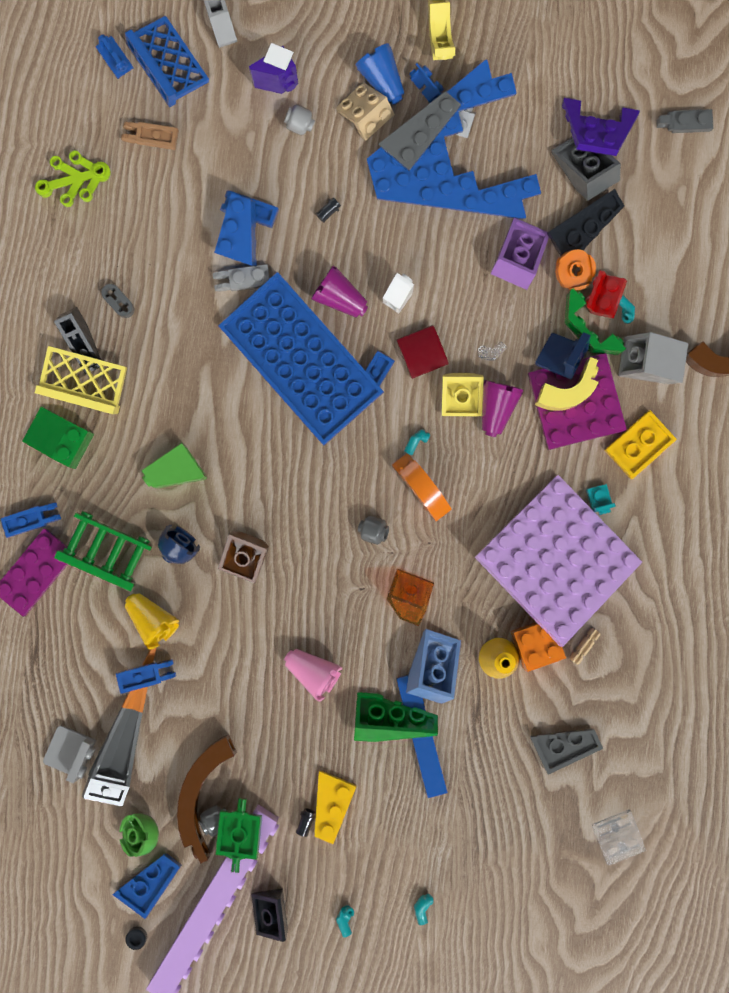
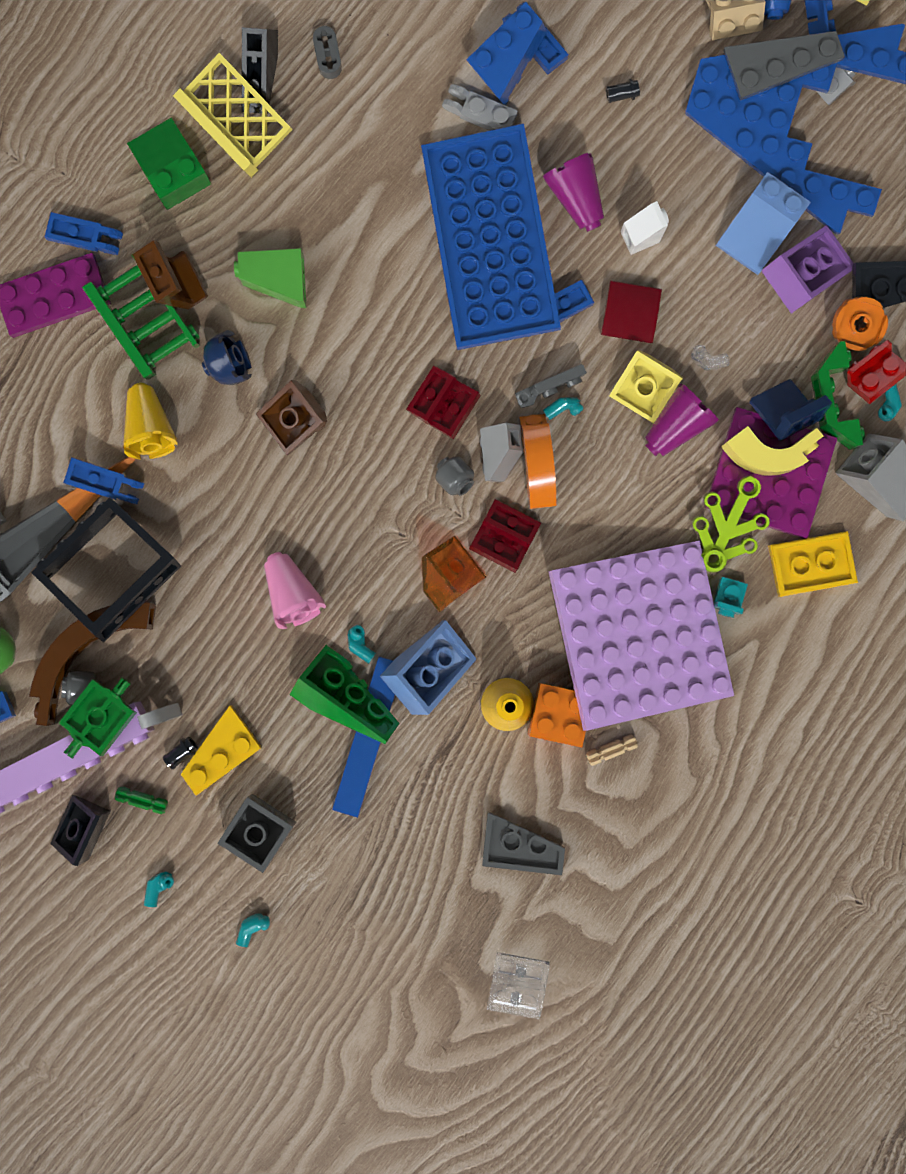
camera: 30 degrees right, 0 degrees up
none -> black window [31,497,181,642]
none -> green axle [115,786,168,814]
none -> reddish brown panel [132,240,208,310]
none -> light grey beam [137,703,183,729]
none -> dark grey brick [217,794,297,873]
none -> teal arm [347,625,376,664]
none -> dark red slope [406,365,481,440]
none -> dark red slope [469,499,541,573]
none -> light grey slope [480,423,523,482]
none -> dark grey hinge [515,364,587,408]
none -> lime plant [692,476,770,572]
none -> medium blue slope [715,172,811,275]

